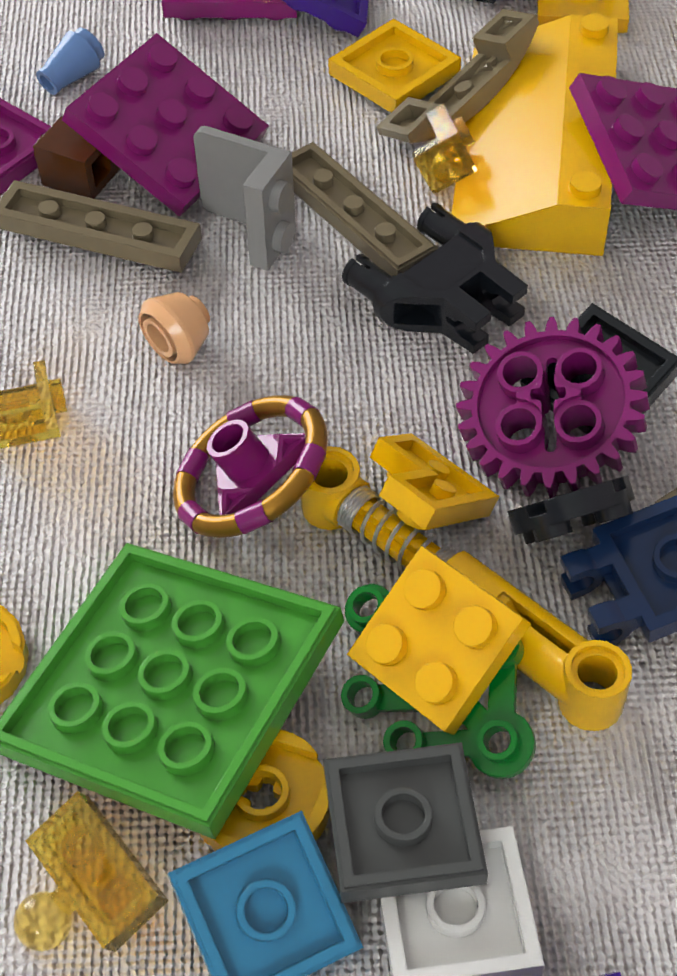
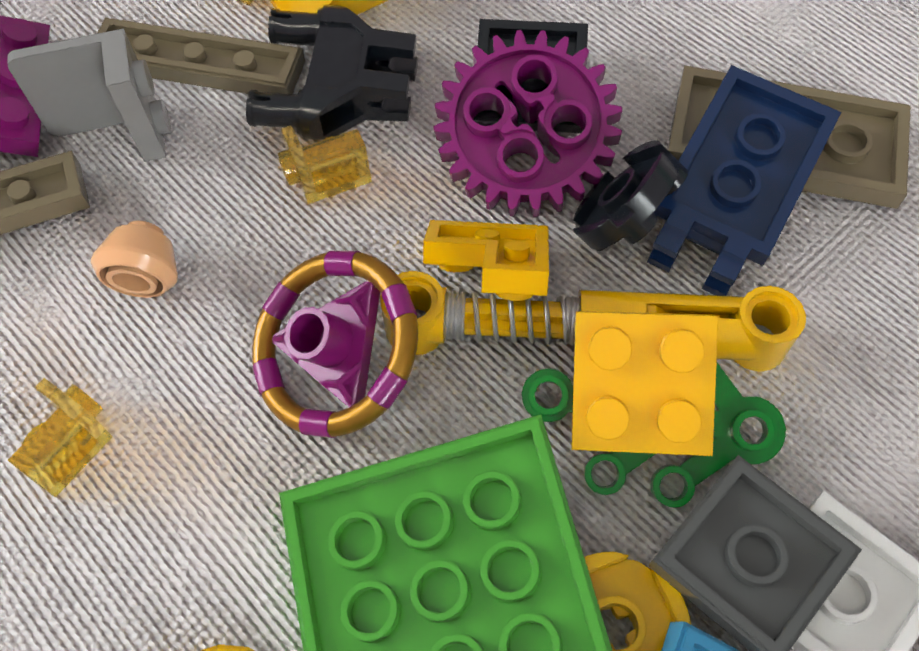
camera: 40 degrees left, 10 degrees up
none -> clear yellow bracket [277,125,372,204]

